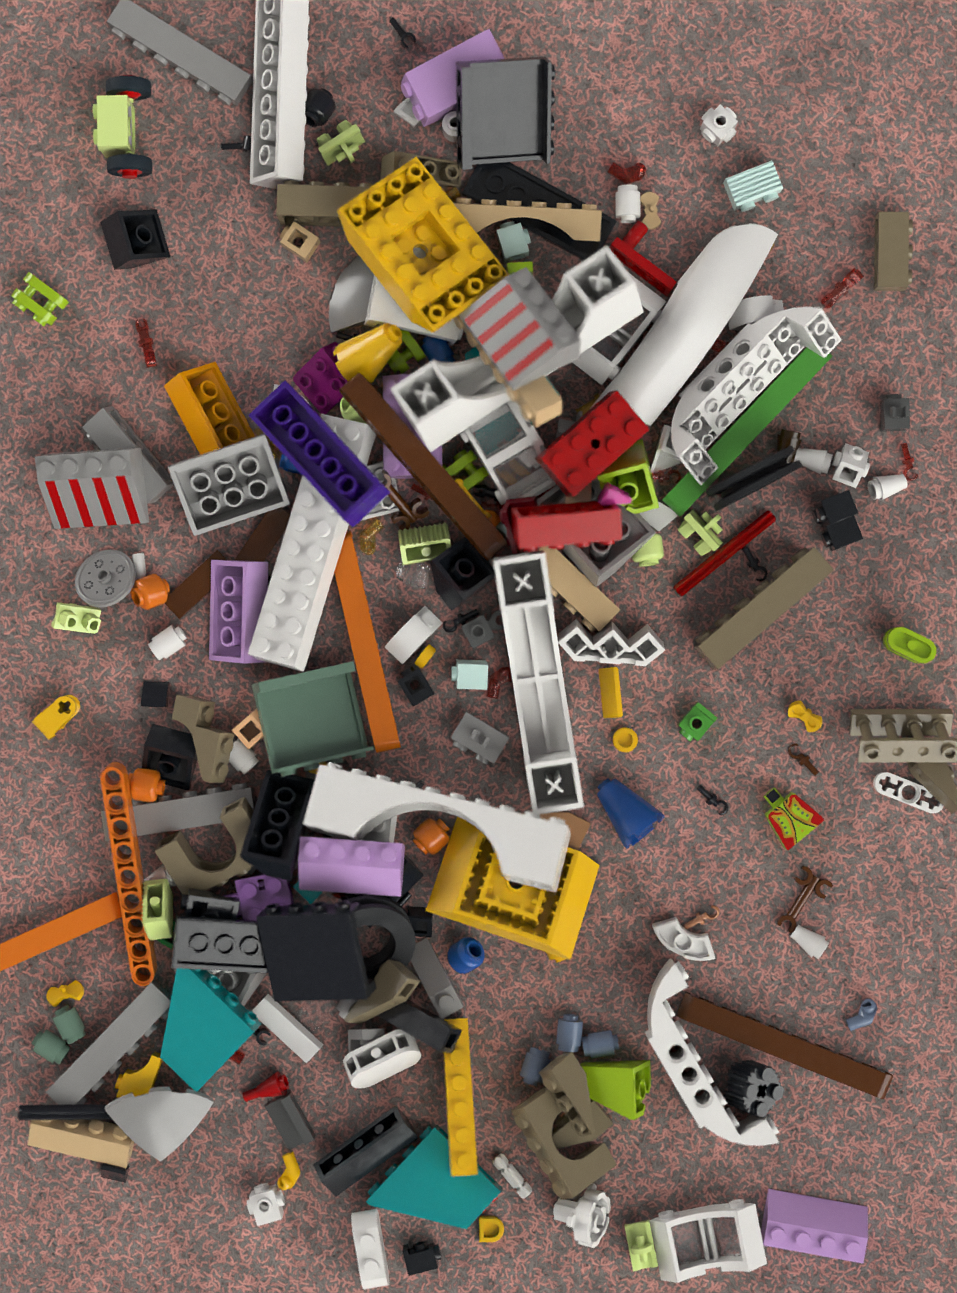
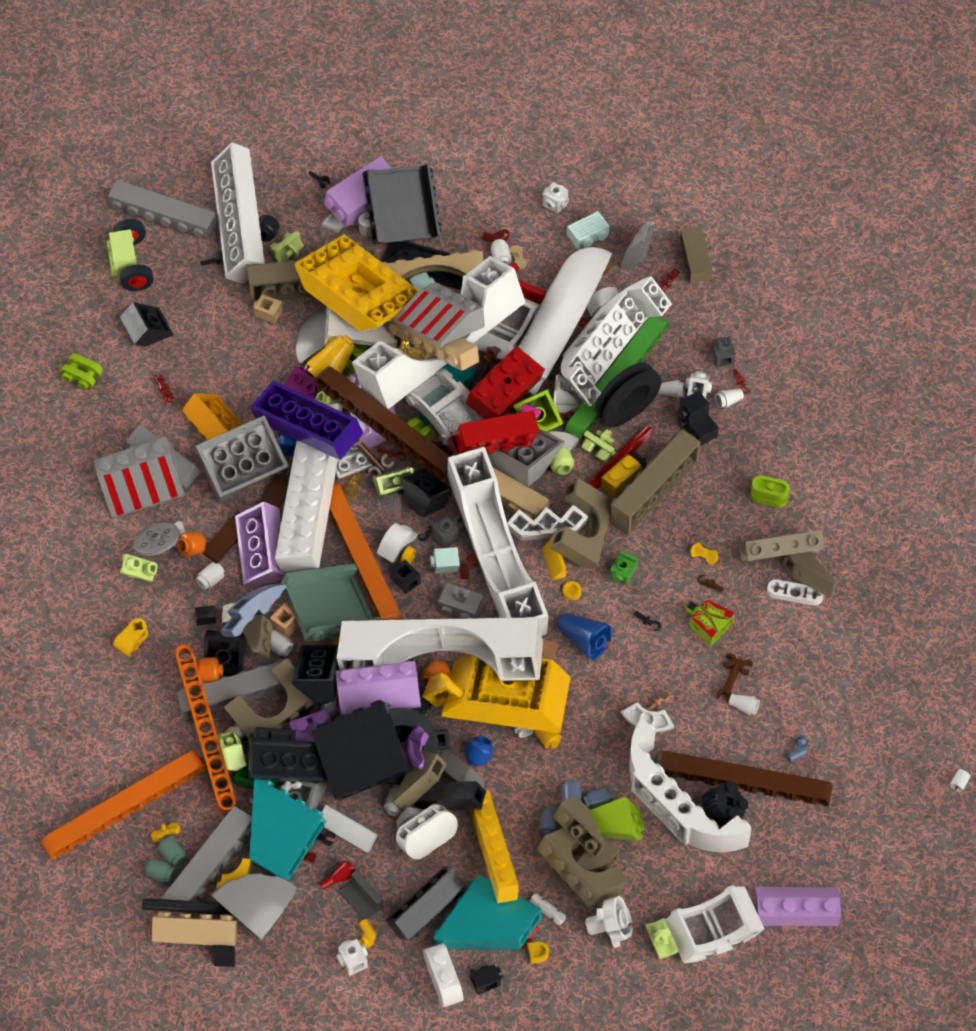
camera: 10 degrees left, 30 degrees down
none -> sand blue slope [220,584,286,637]
none -> clear yellow arm [400,339,426,359]
none -> medium lavender piece [407,725,429,769]
none -> yellow arch [422,673,463,708]
none -> reddish brown bar [470,346,501,390]
none -> dark tan arch [550,478,613,569]
none -> yellow brick [601,454,642,498]
none -> light grey brick [621,219,654,271]

